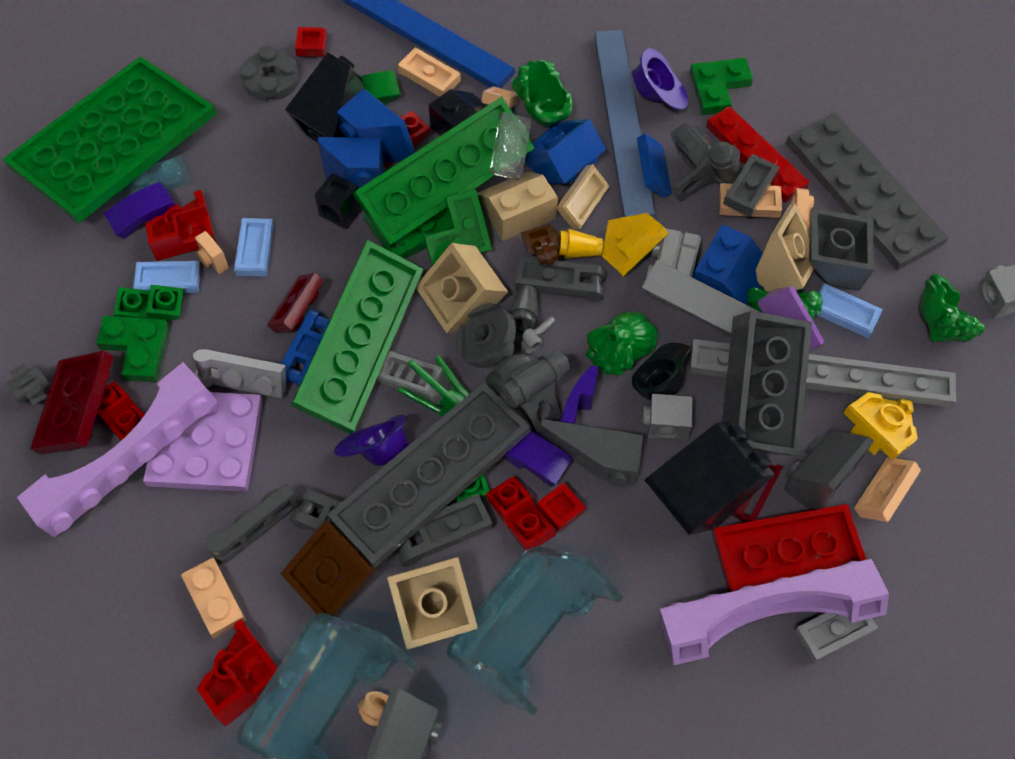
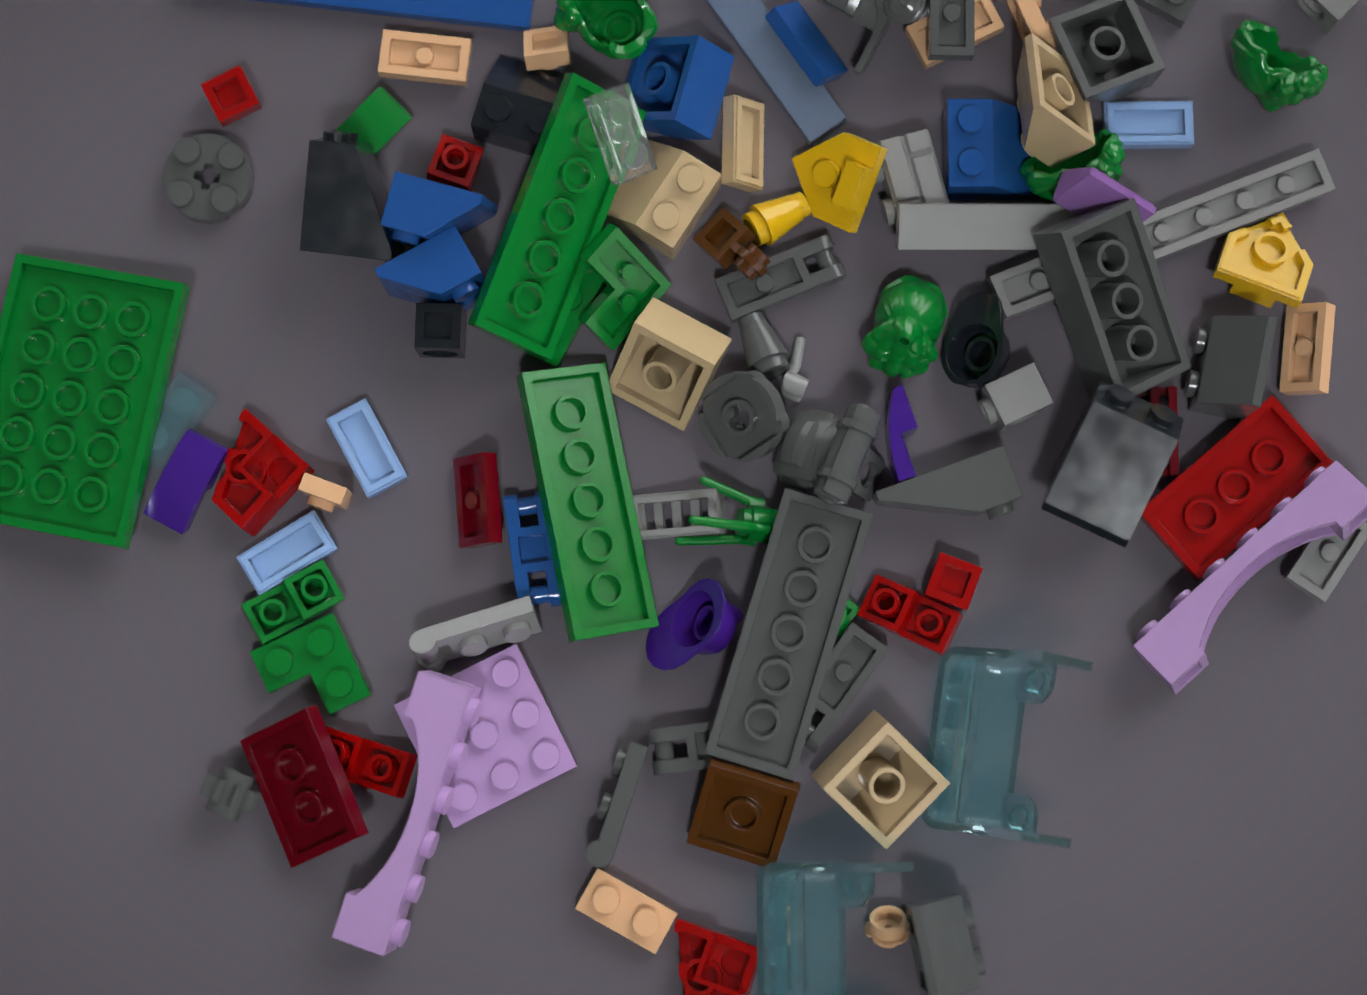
camera: 30 degrees left, 20 degrees up
dark purple slope [503,431,573,487] -> none

